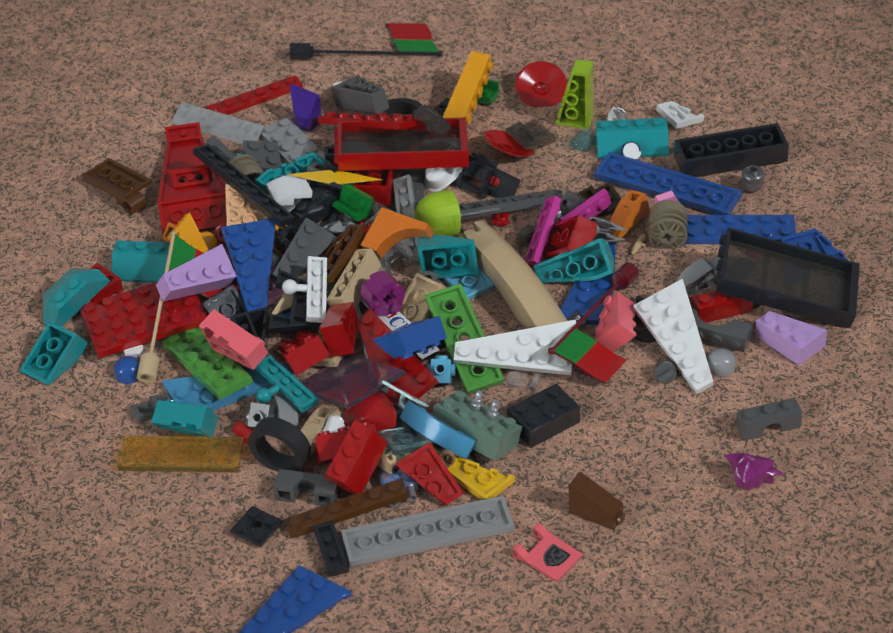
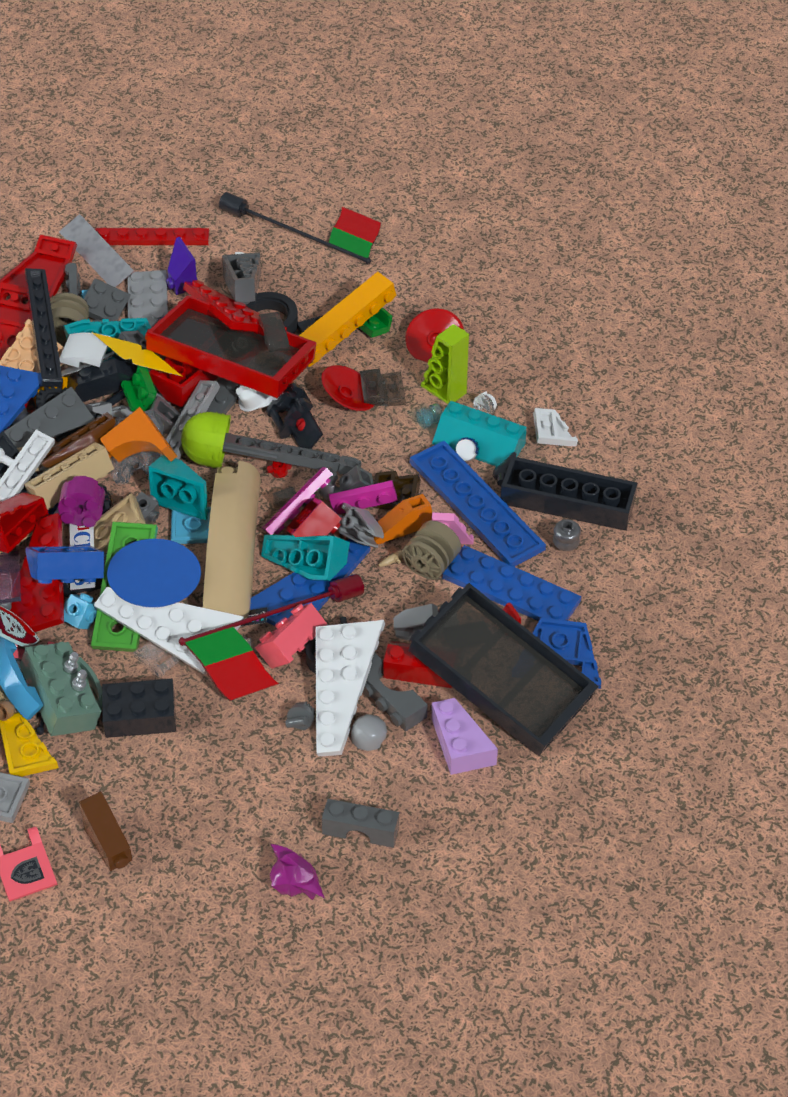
camera: 25 degrees right, 5 degrees up
none -> blue sticker [107,539,201,607]
none -> black animal [492,452,517,486]

